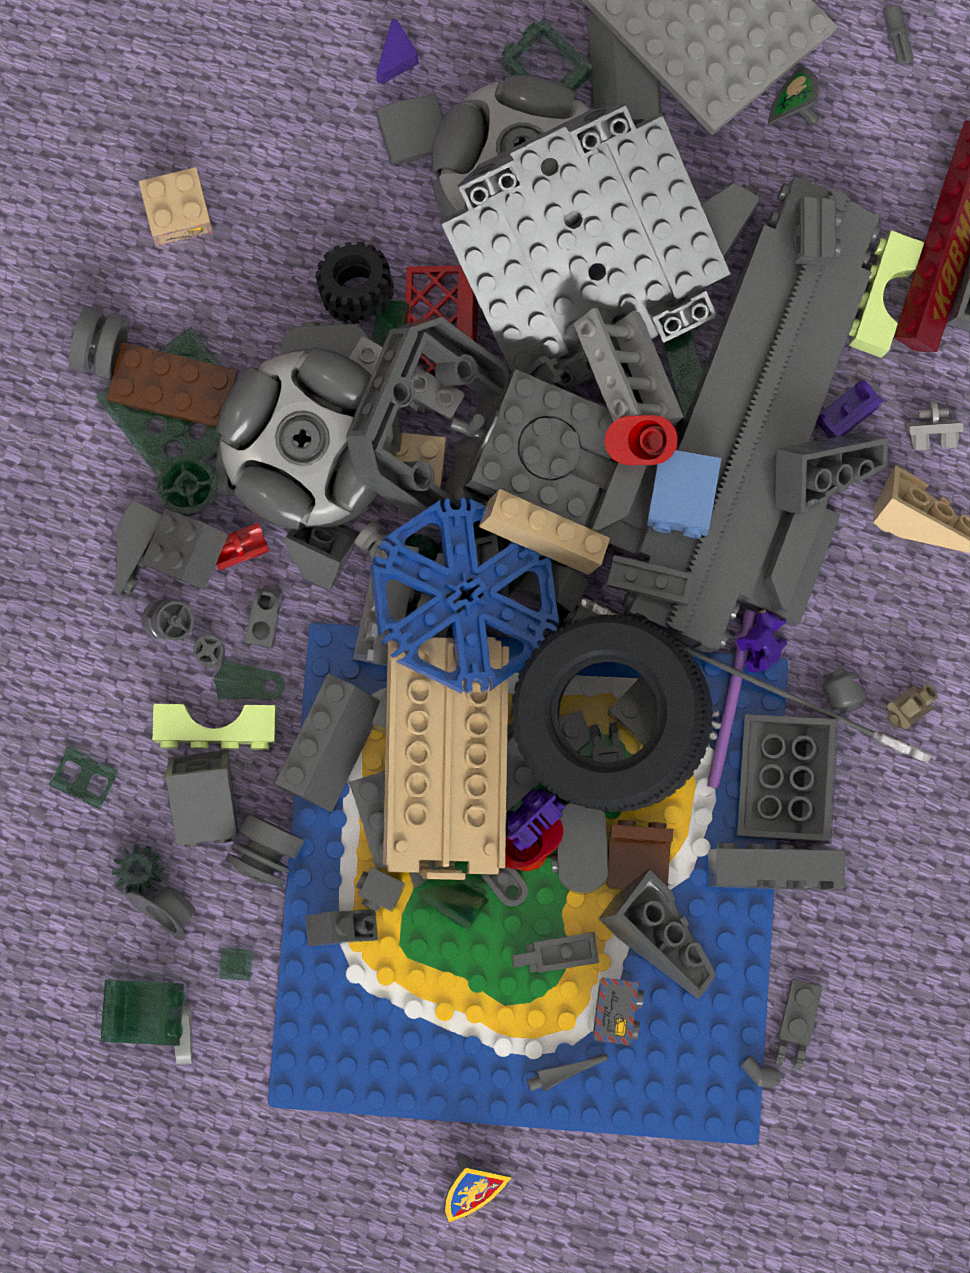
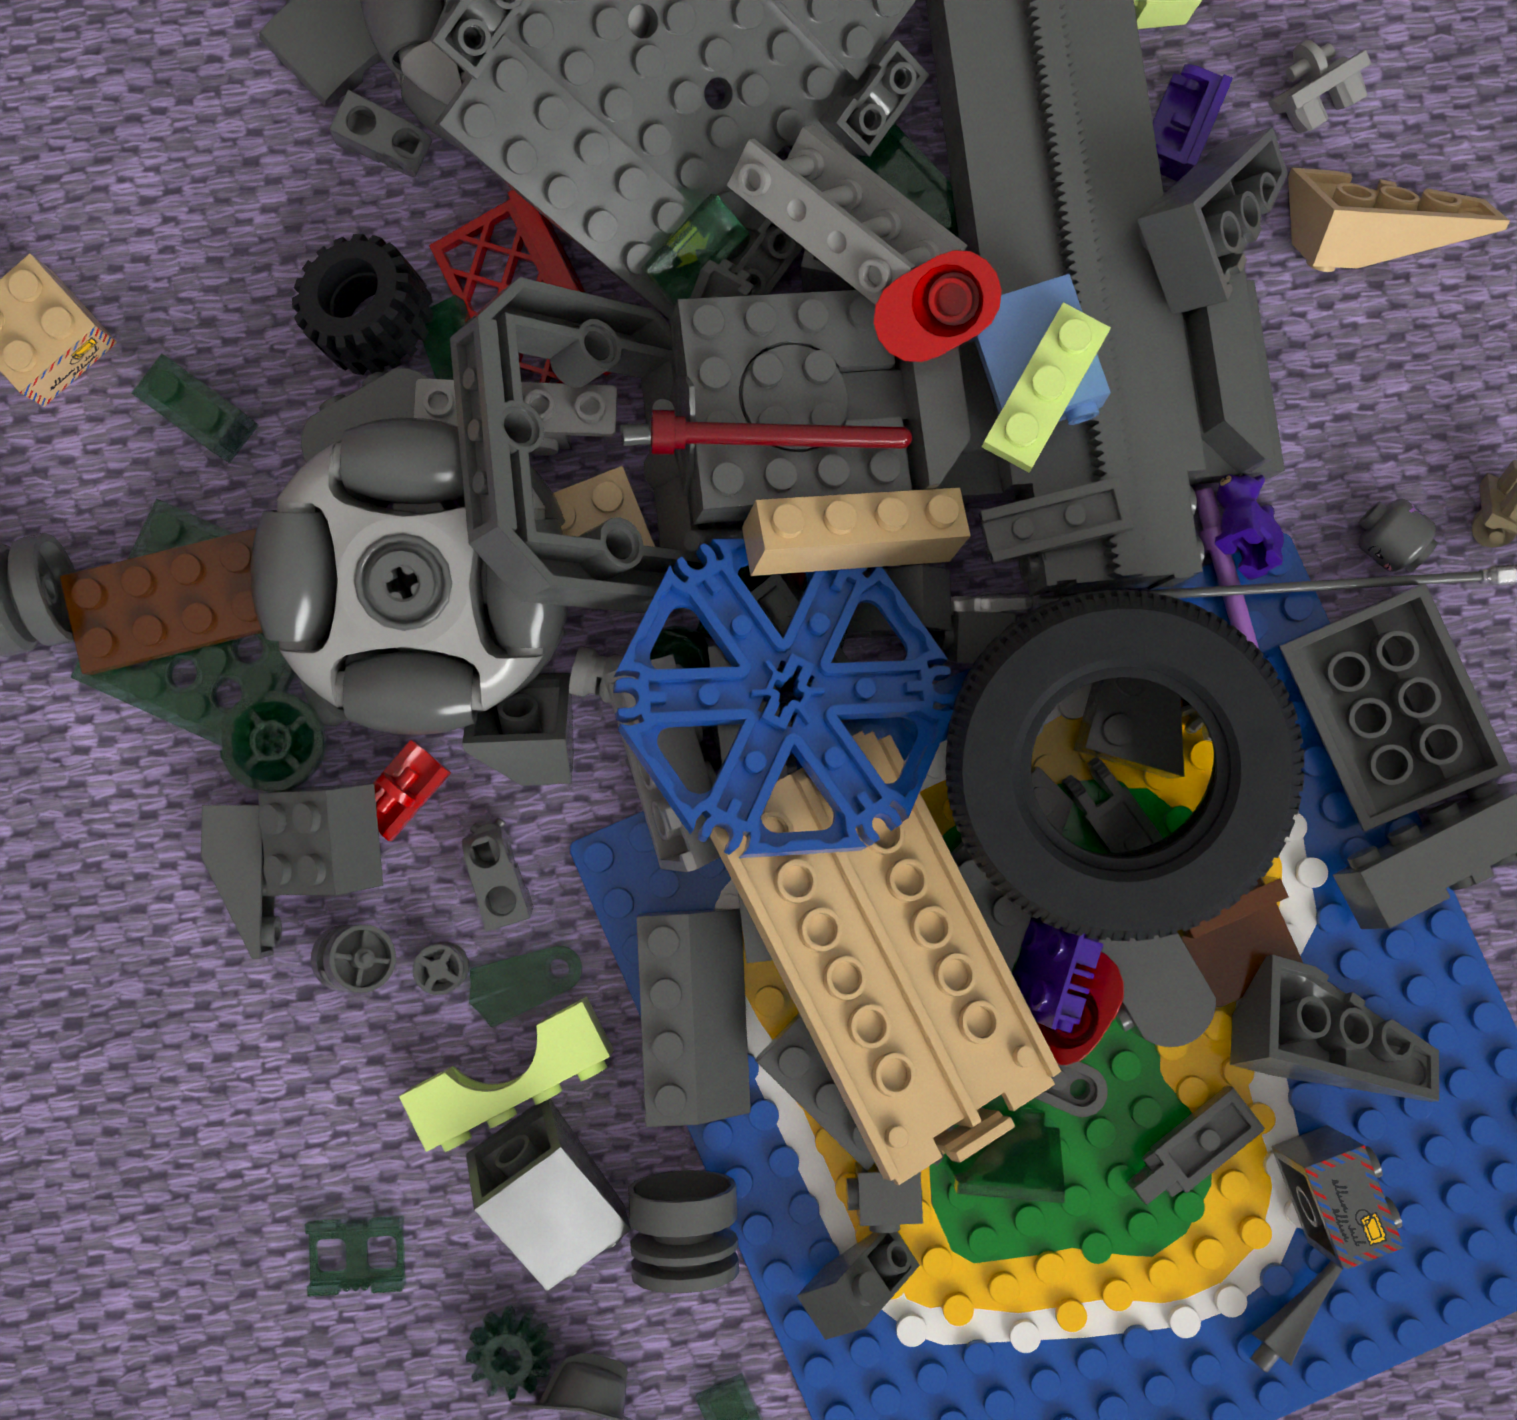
camera: 30 degrees left, 5 degrees up
none -> clear green brick [132,353,259,464]
none -> dark grey leg [329,90,433,177]
none -> clear green tile [641,194,749,305]
none -> dark red piece [651,409,912,455]
none -> yellowish green plate [982,302,1111,473]

